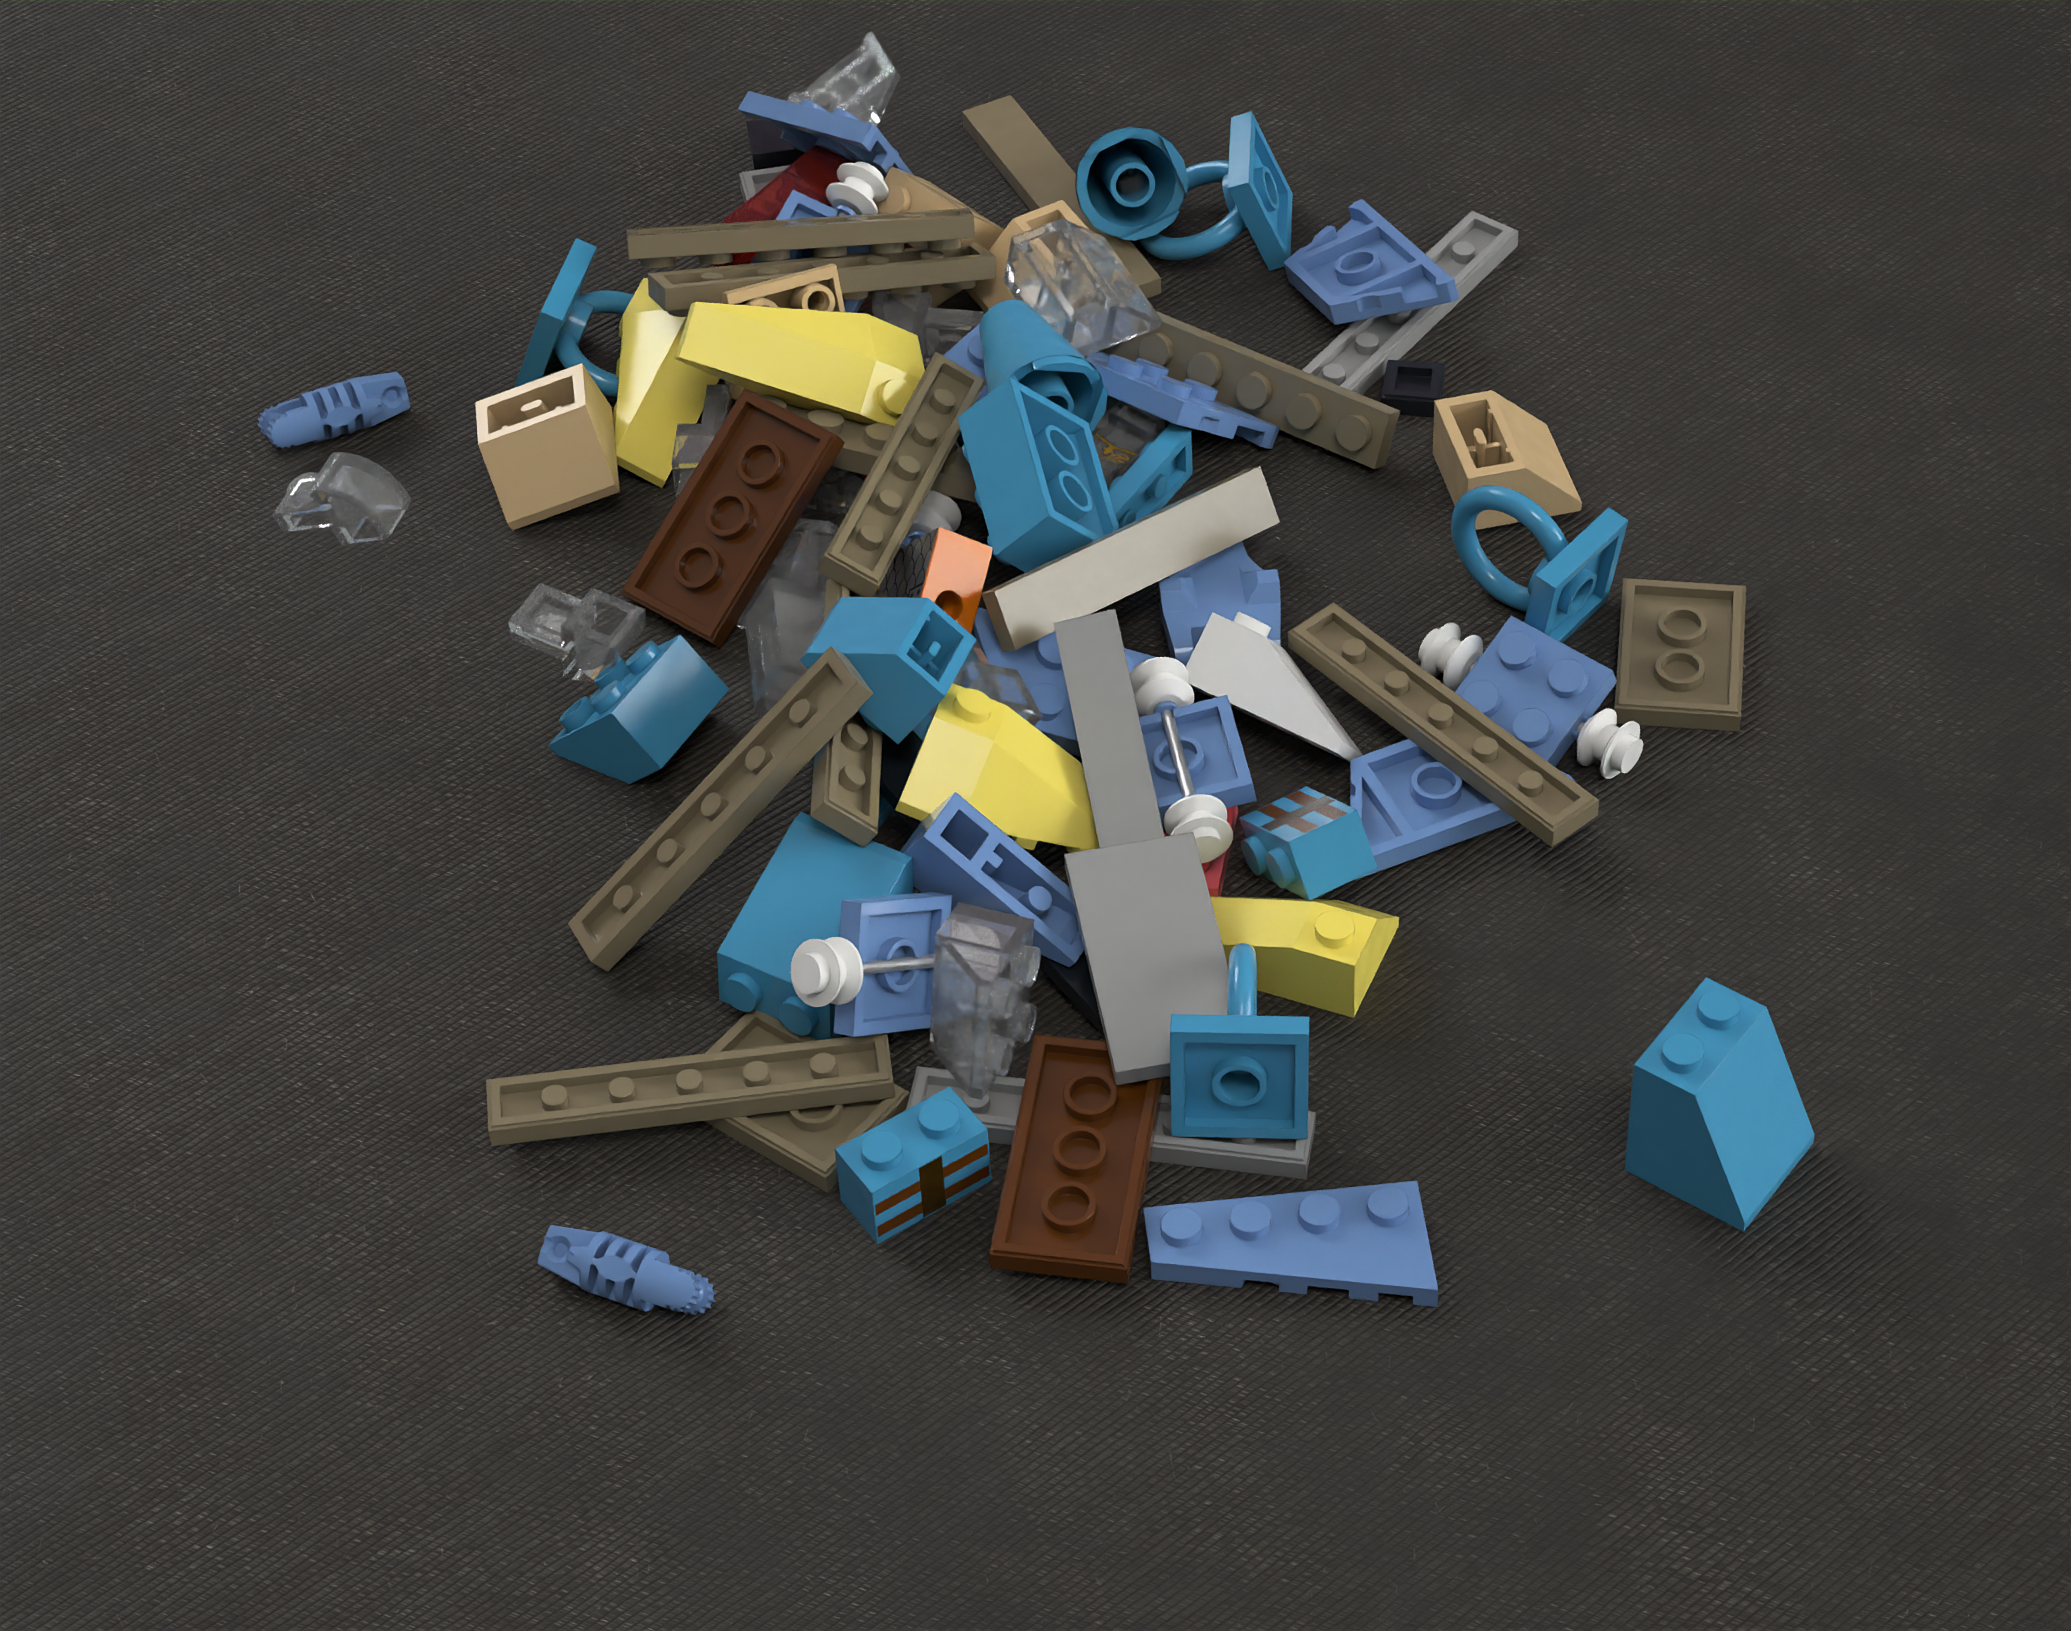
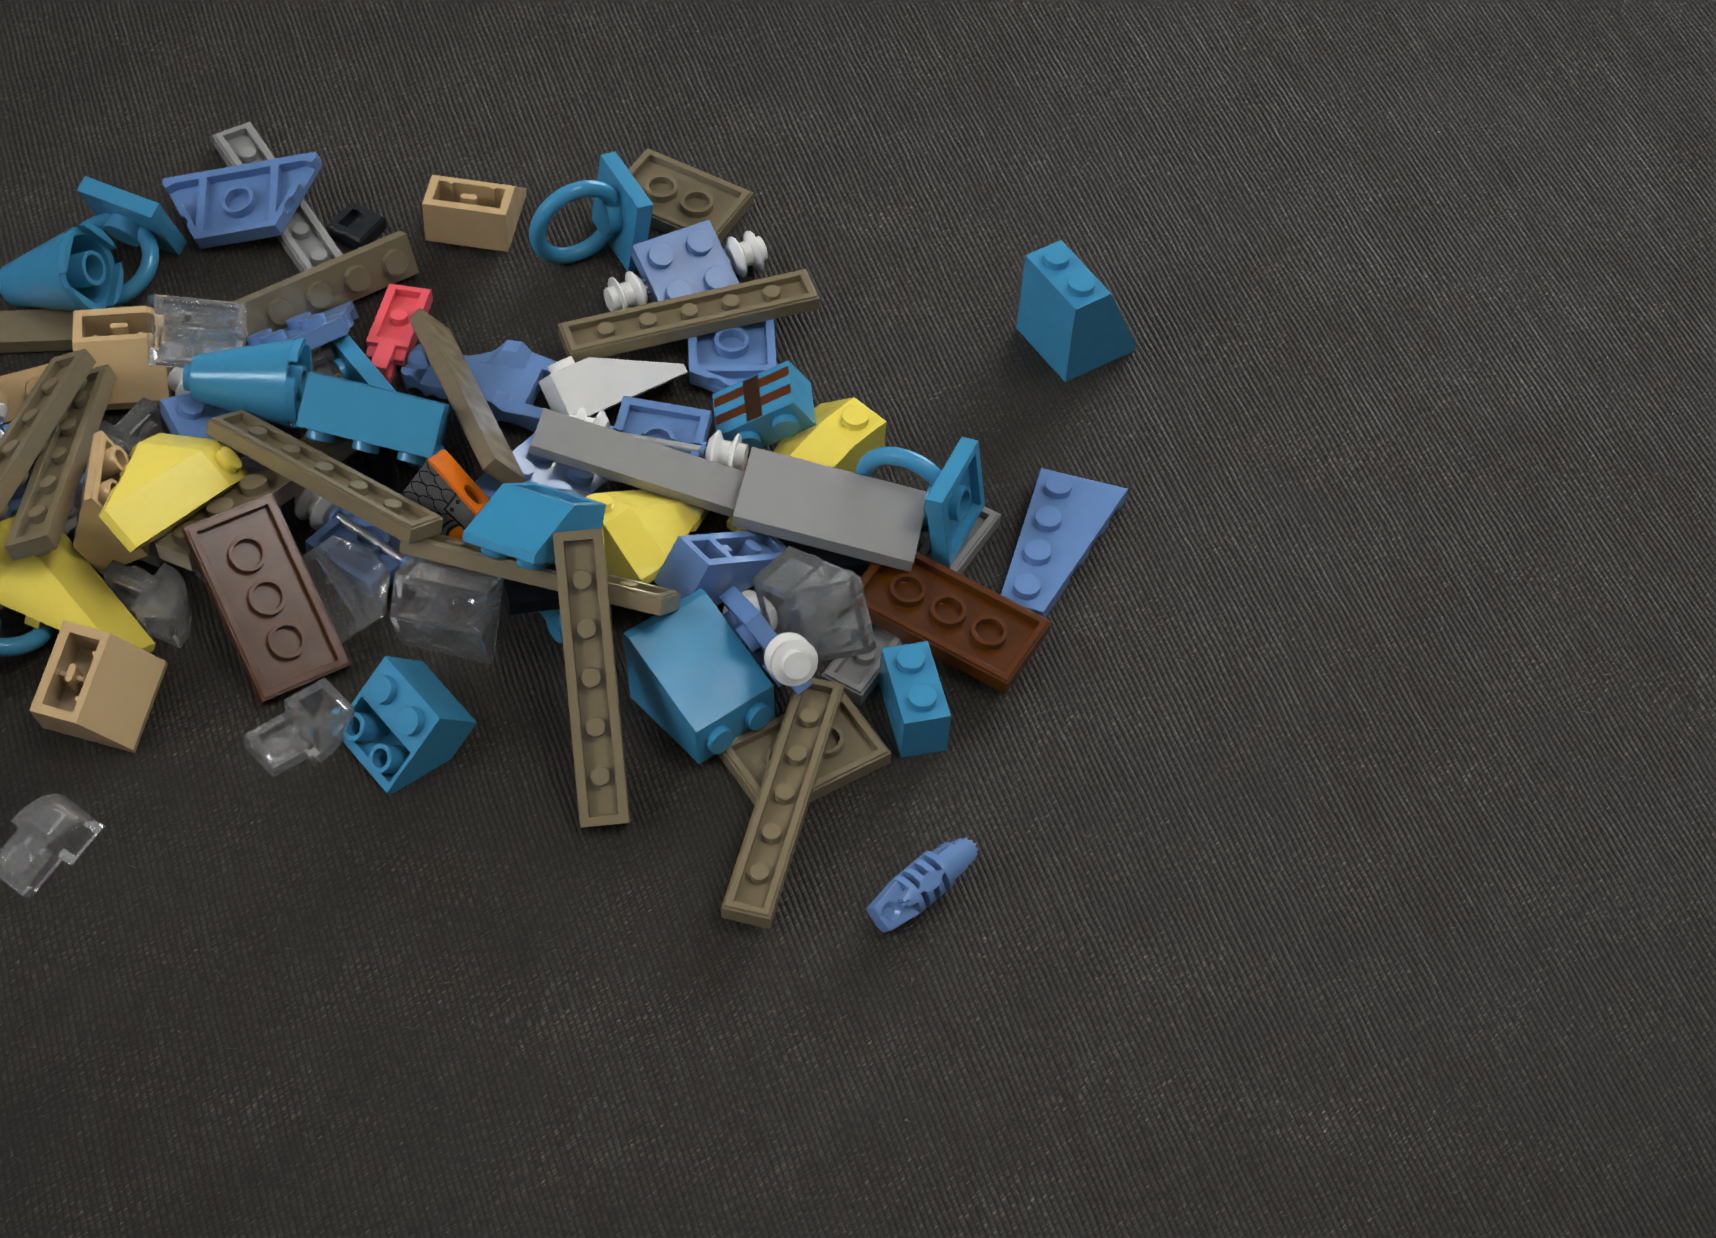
camera: 75 degrees left, 5 degrees up
none -> coral hinge [366,284,433,383]

